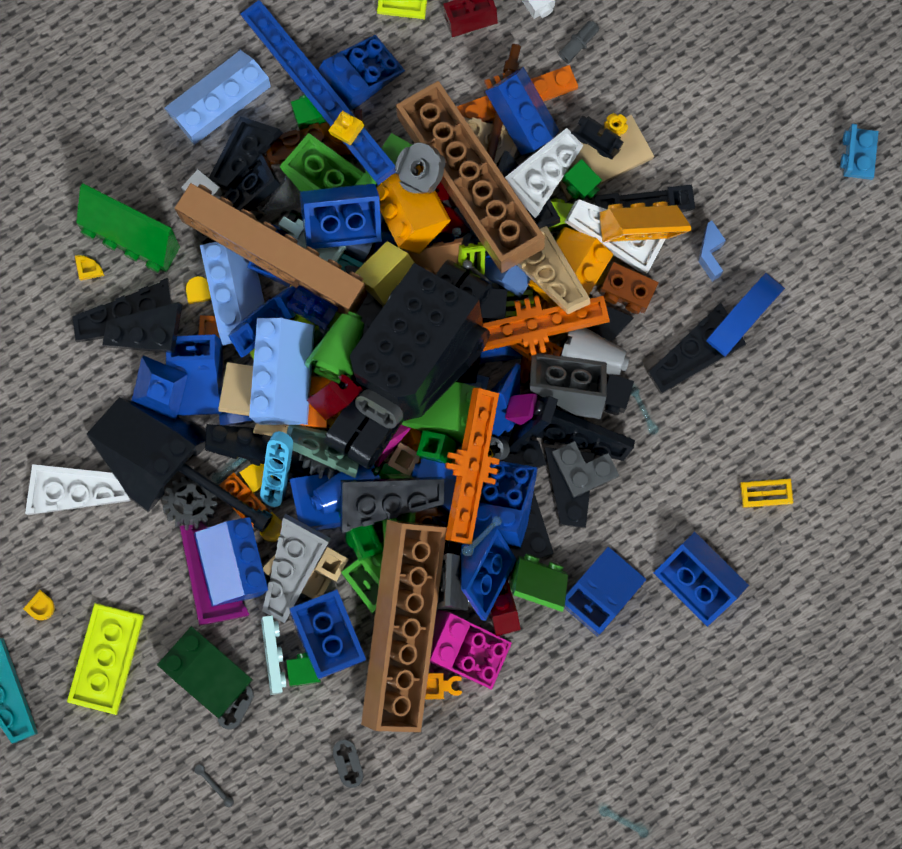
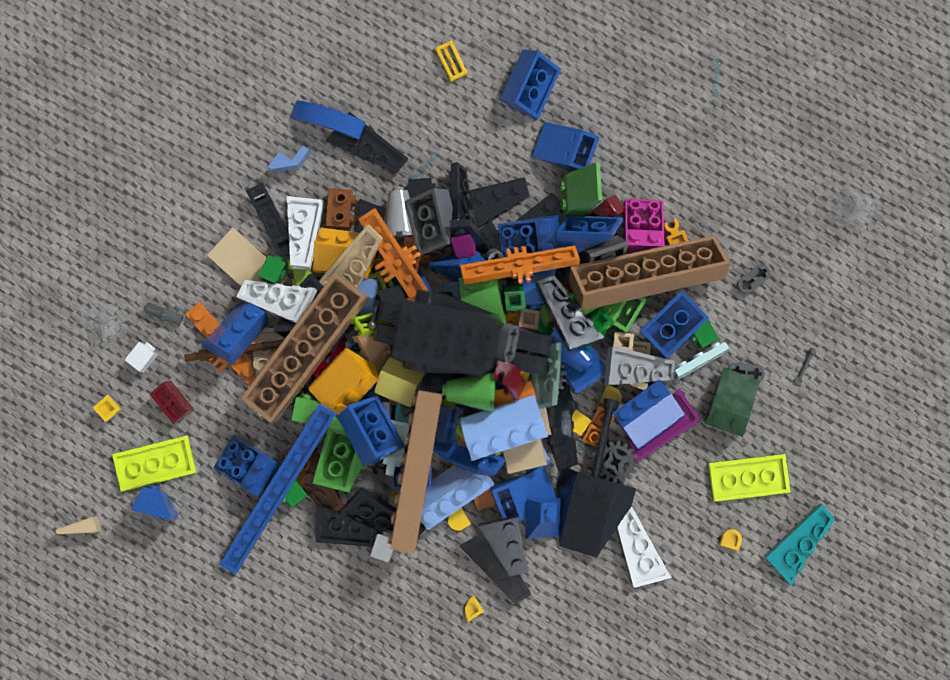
camera: 105 degrees left, 5 degrees up
green slope [76,183,180,273] -> none
light blue slope [164,50,271,145] -> none
medium azure beam [260,431,293,507] -> none
yellow tile [328,111,365,145] -> none
dark grey plate [395,142,446,194] -> none
clear light blue hinge [462,516,502,556] -> none
dark grey plate [552,441,619,498] -> none
black hinge [571,116,624,160] -> none
light orange slope [599,202,691,242] -> none
yellow plate [604,113,628,136] -> none
dark azure bracket [840,124,879,180] -> none

